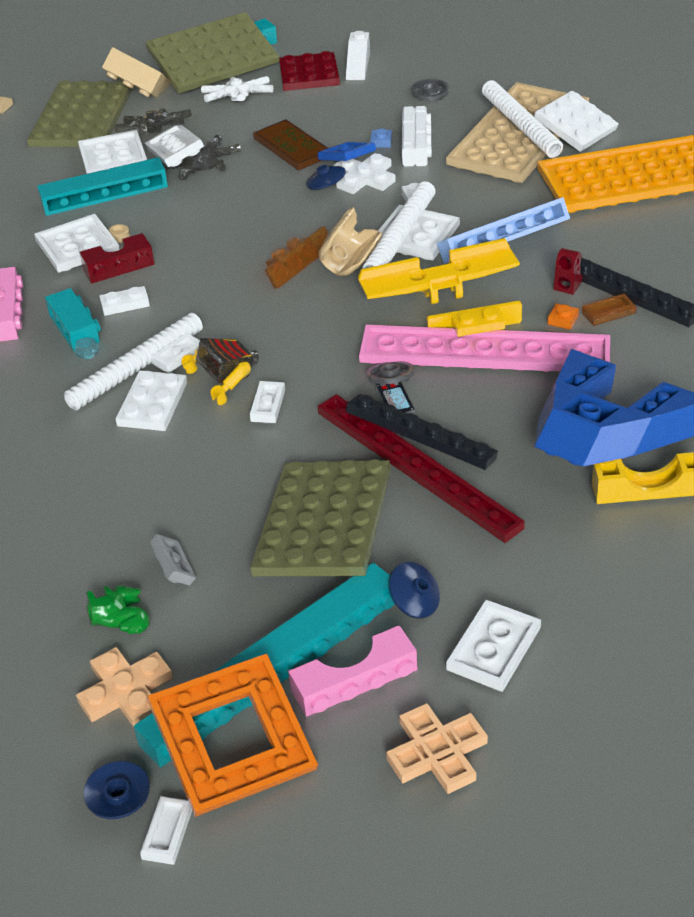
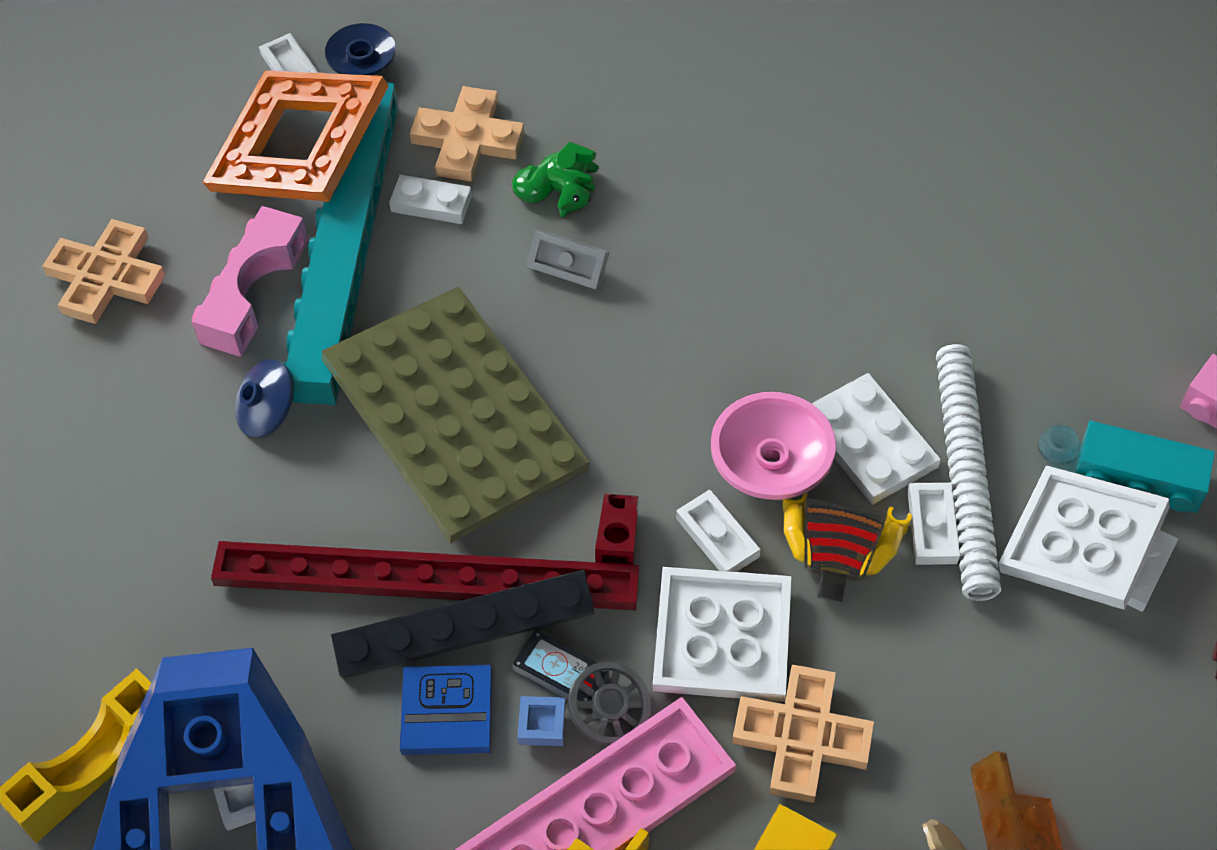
camera: 135 degrees right, 15 degrees up
white plate [446,600,541,692] -> none
none -> white plate [389,175,472,224]
none -> blue tile [400,665,492,755]
none -> medium blue plate [518,696,566,746]
none -> dark red leg [595,493,639,565]
none -> white plate [653,567,791,702]
none -> bright pink dish [711,392,836,500]
none -> light nougat plate [732,664,874,803]
none -> white plate [999,466,1169,610]

